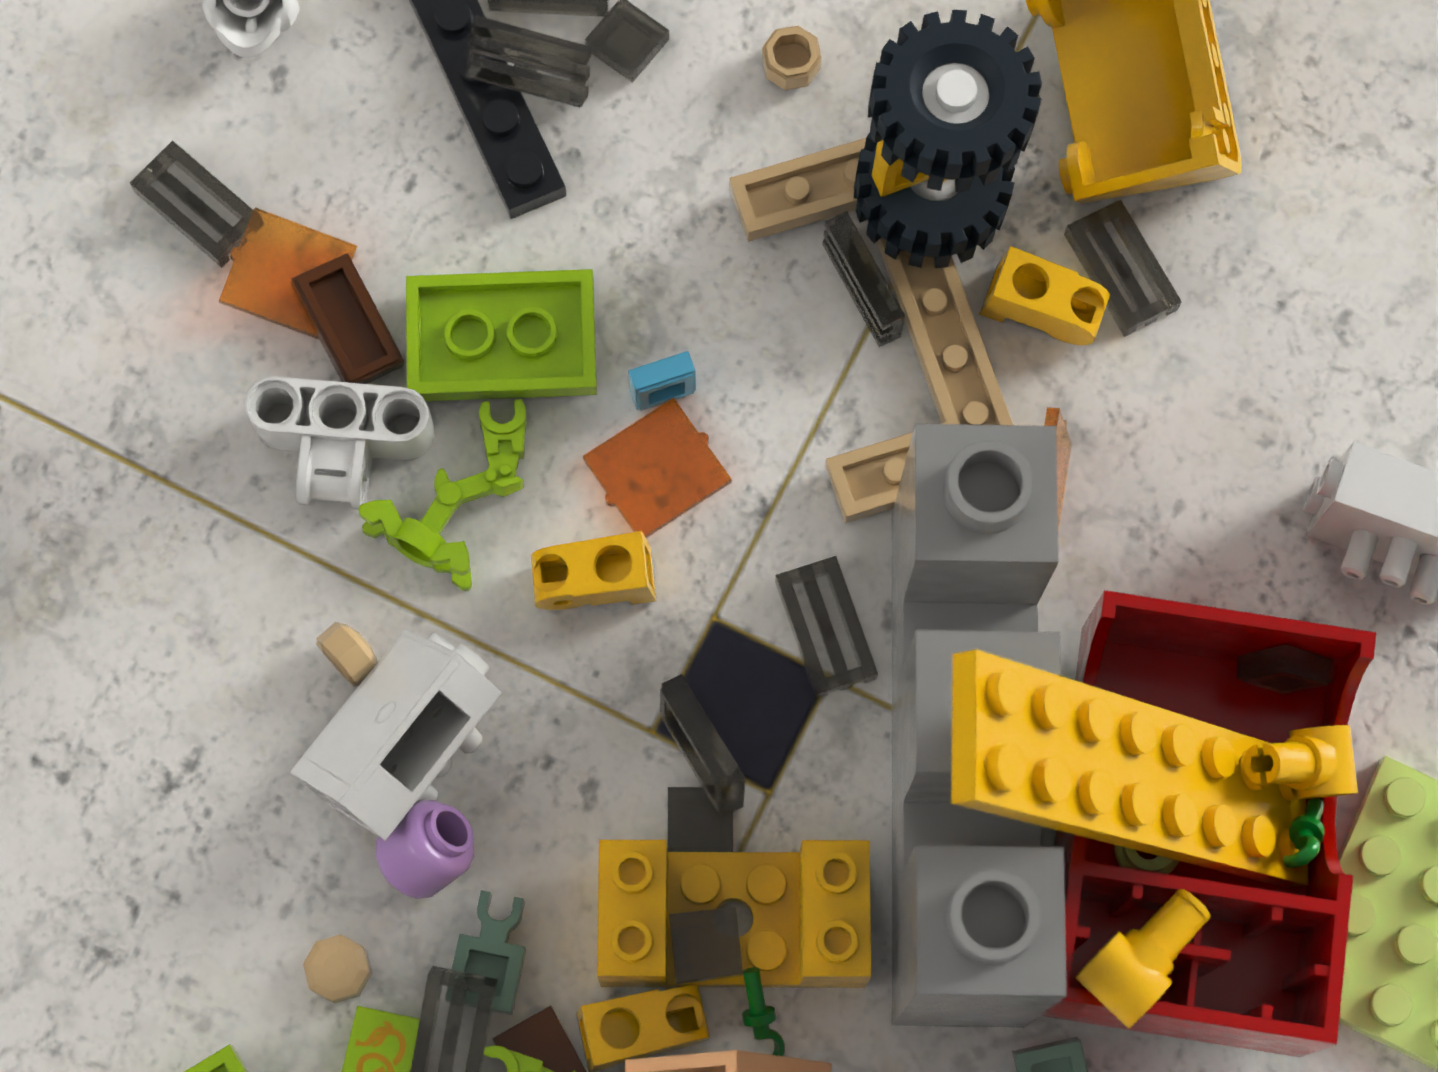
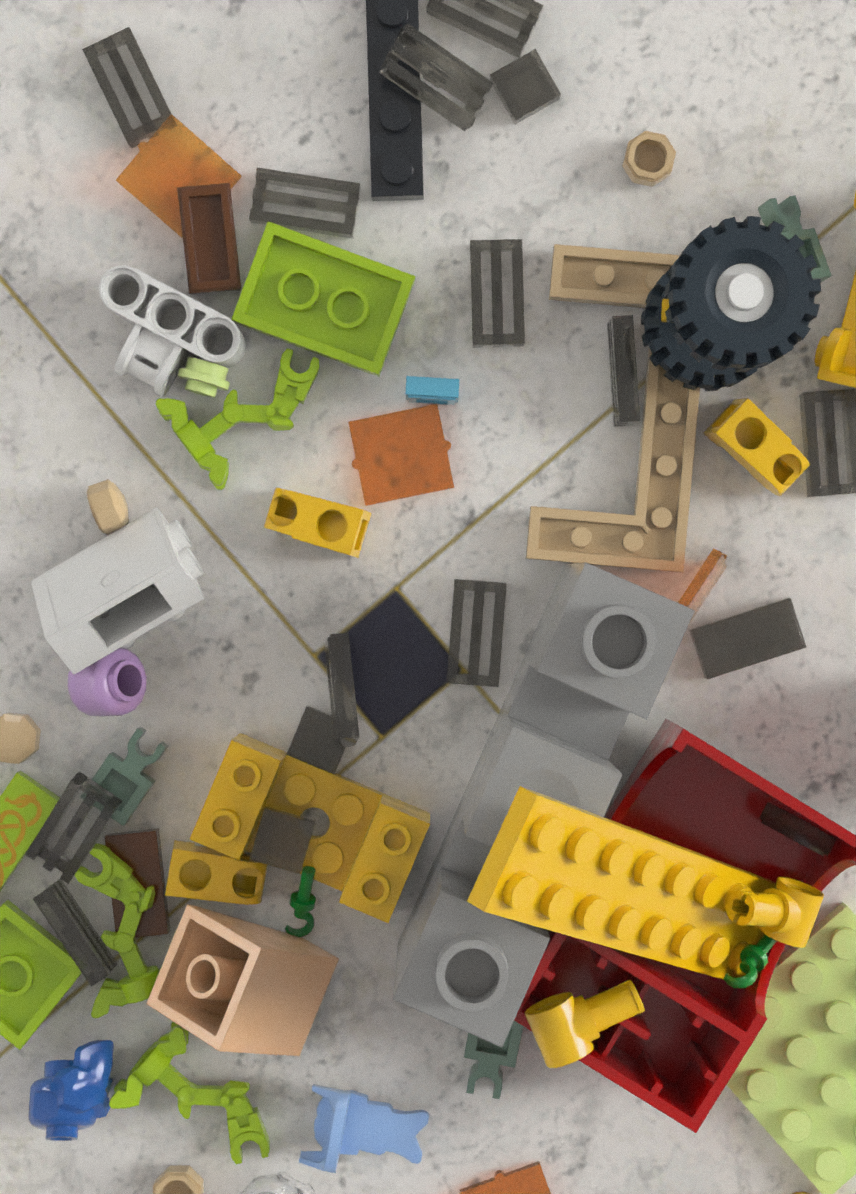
camera: 20 degrees right, 15 degrees up
none -> yellowish green plate [177,357,230,398]
none -> clear smoke tile [249,167,361,239]
none -> clear smoke tile [469,239,525,348]
none -> clear smoke tile [689,598,807,680]

